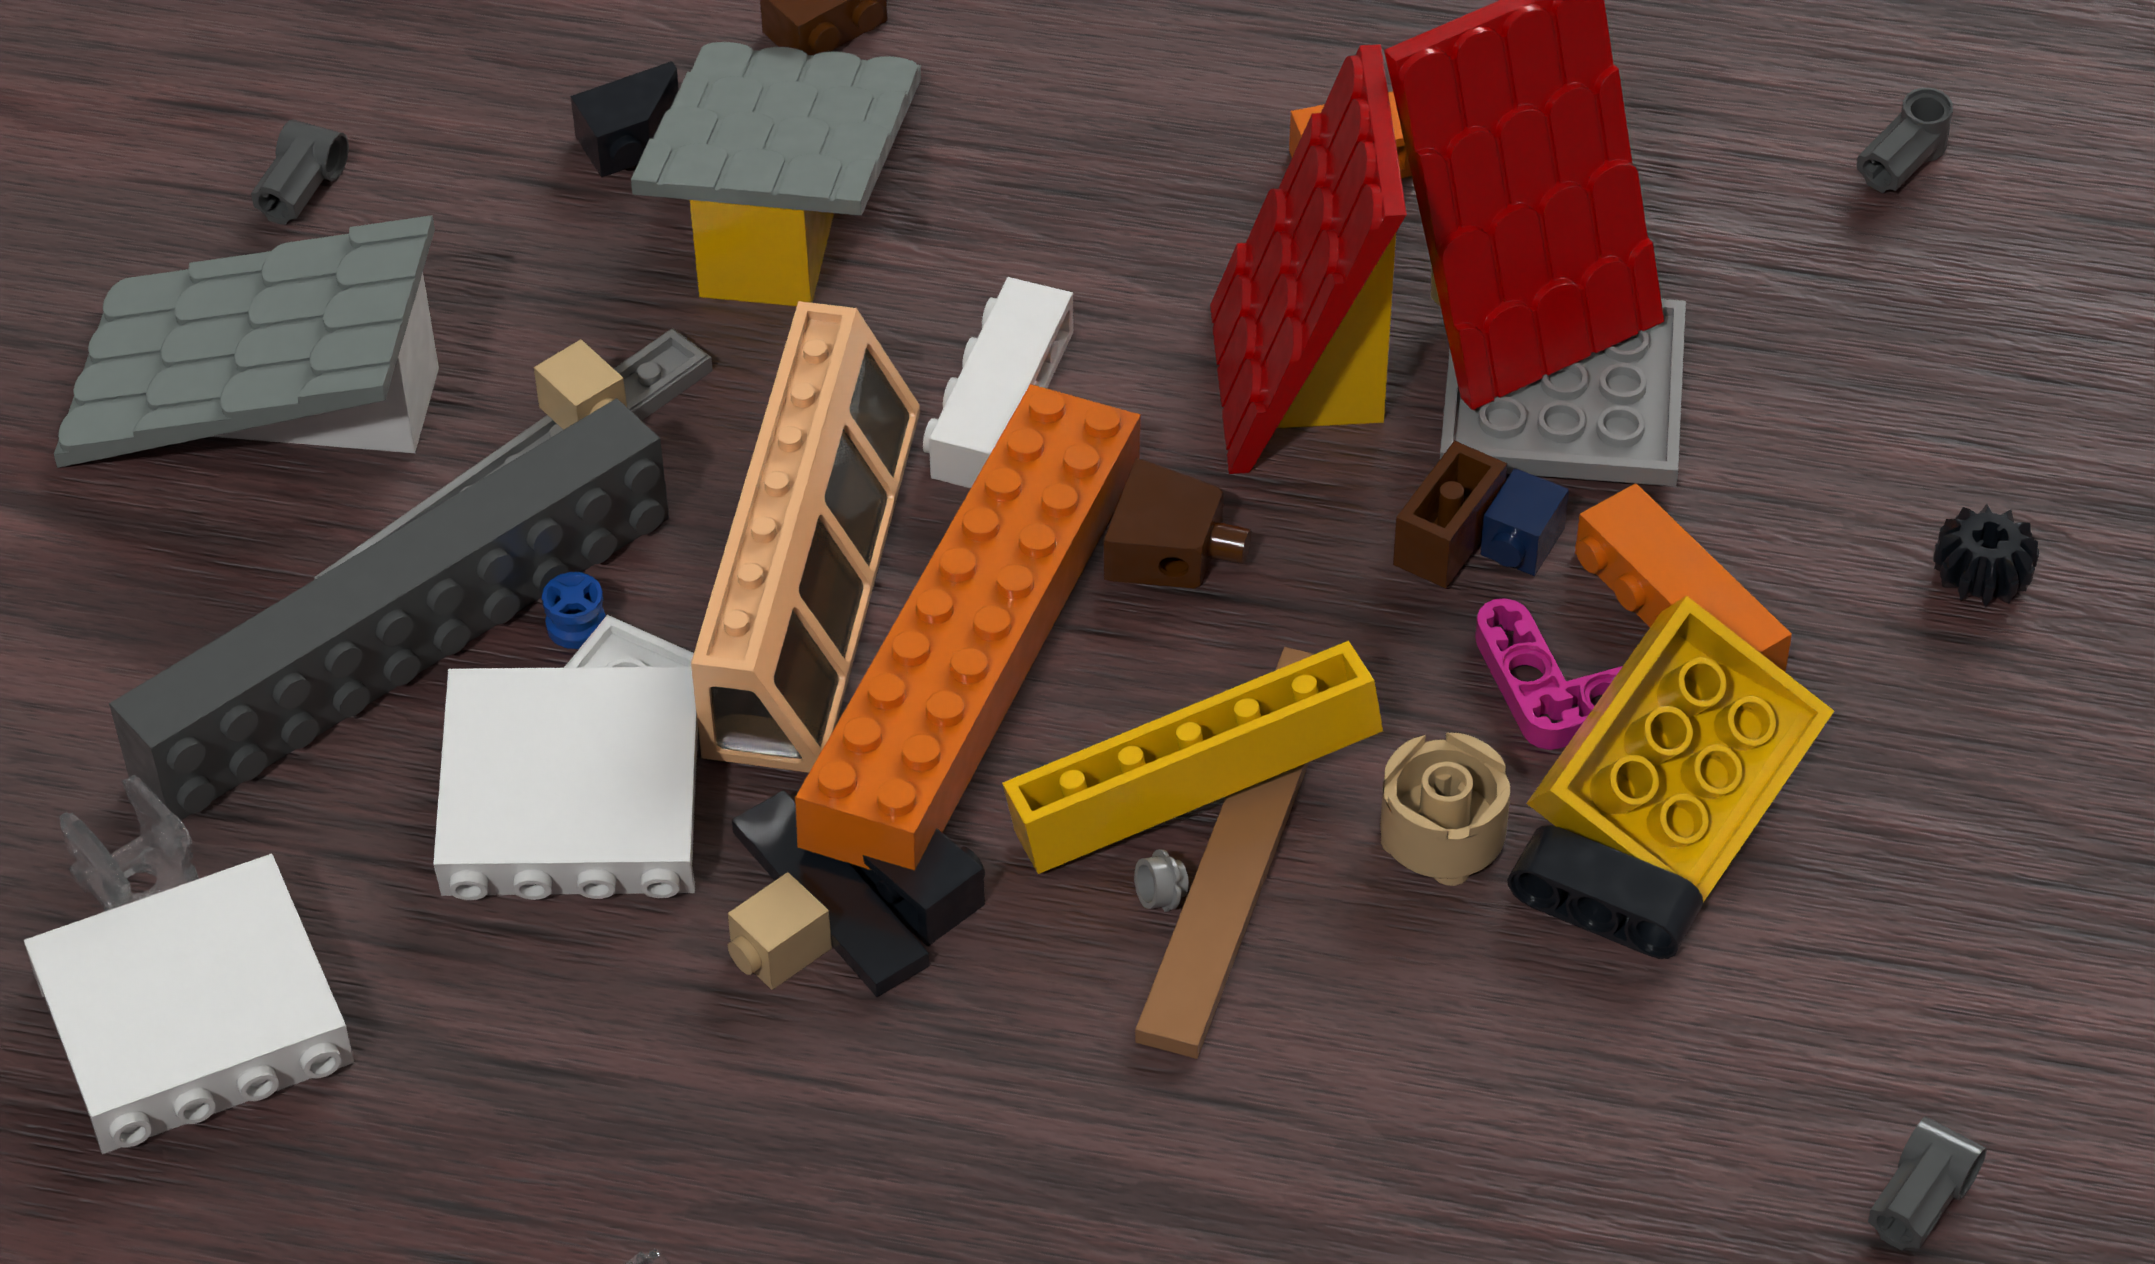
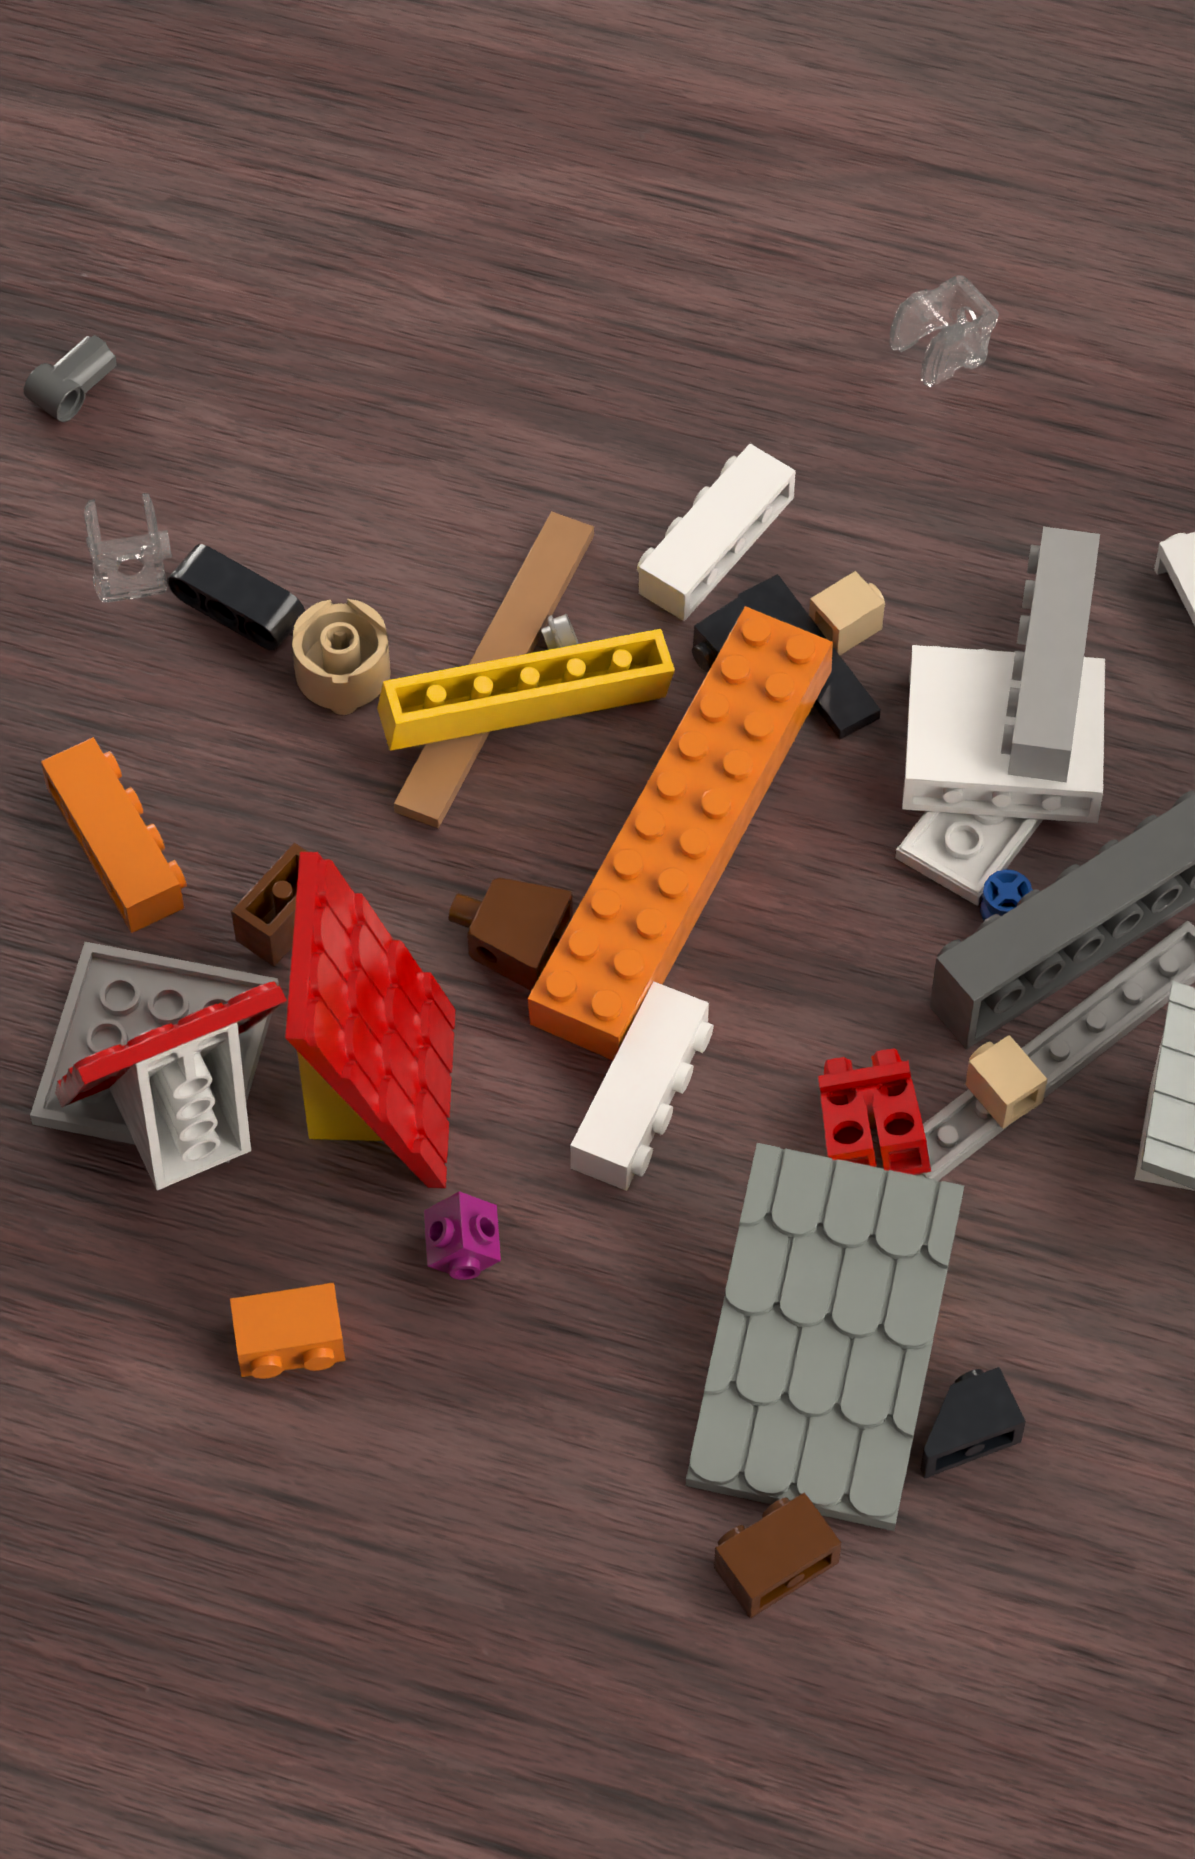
camera: 175 degrees left, 10 degrees up
light nougat window [691,301,920,773] -> none
dark pink beam [1475,598,1623,750] -> none
dark blue brick [1480,468,1569,576] -> none
yellow slope [1526,596,1834,902] -> none
none -> clear piece [84,493,172,603]
none -> magenta brick [424,1191,501,1280]
none -> white brick [637,444,796,621]
none -> red hips [818,1048,931,1175]
none -> light grey brick [1001,527,1100,783]

